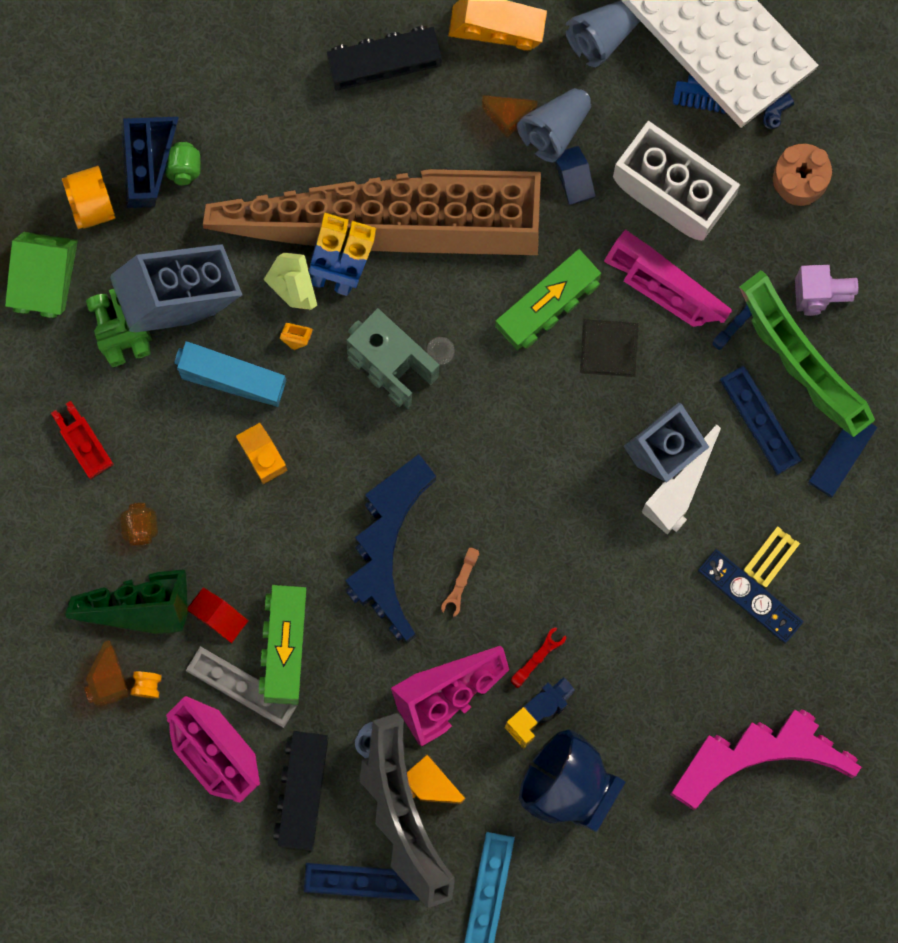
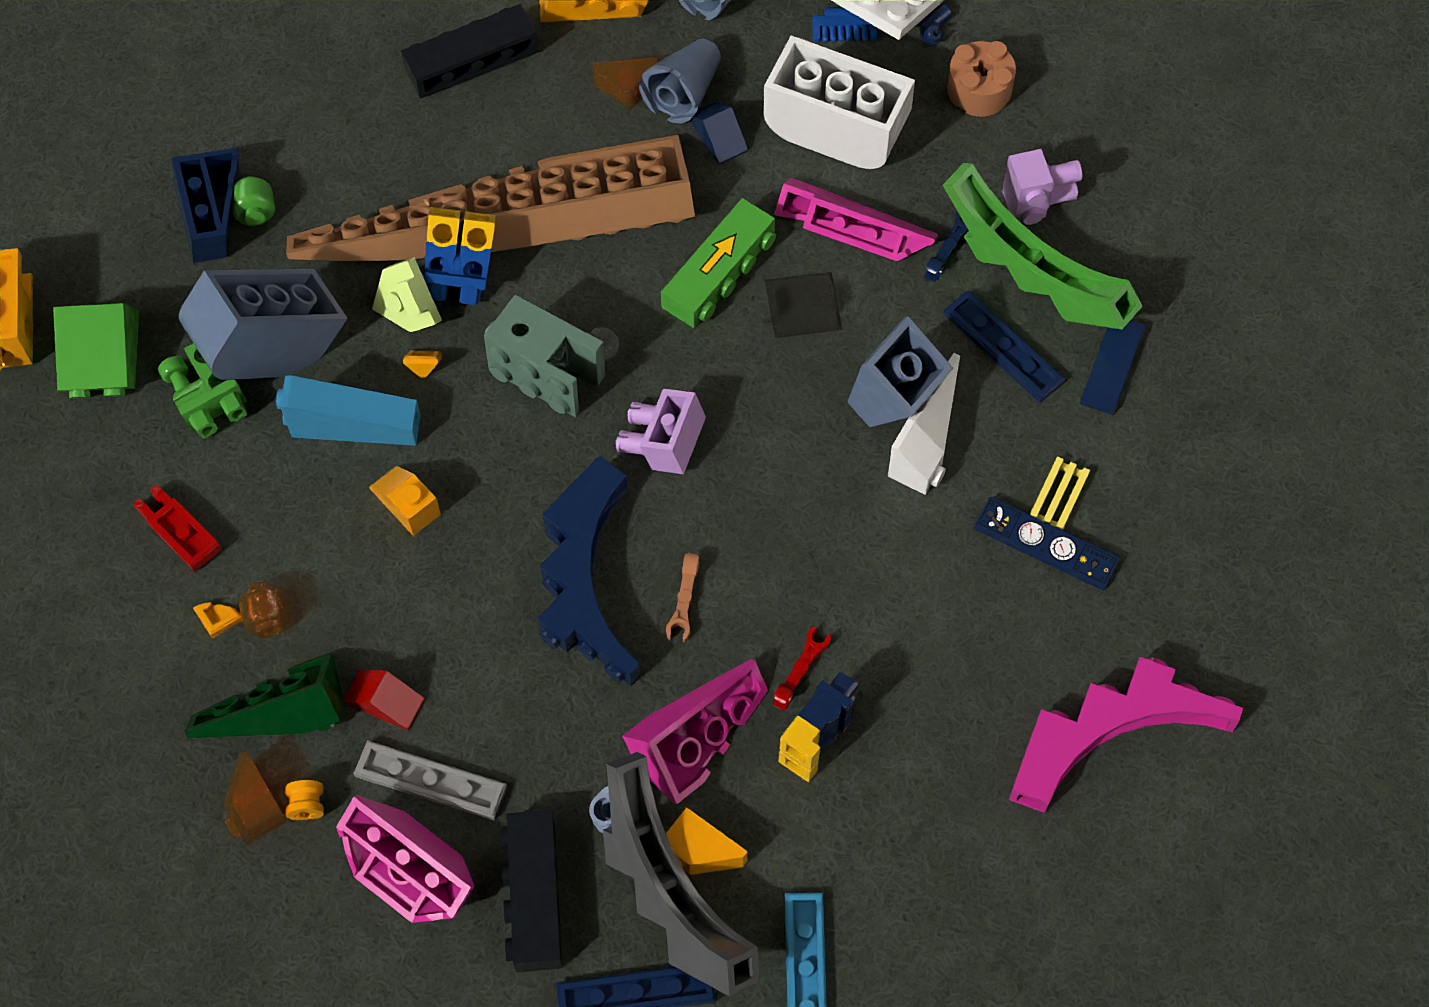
camera: 10 degrees left, 15 degrees down
light orange brick [62,166,115,229] -> none
bright green brick [259,585,306,705] -> none
dark blue plate [519,729,626,832] -> none
none -> light orange tile [193,602,244,639]
none -> lavender brick [616,389,706,474]

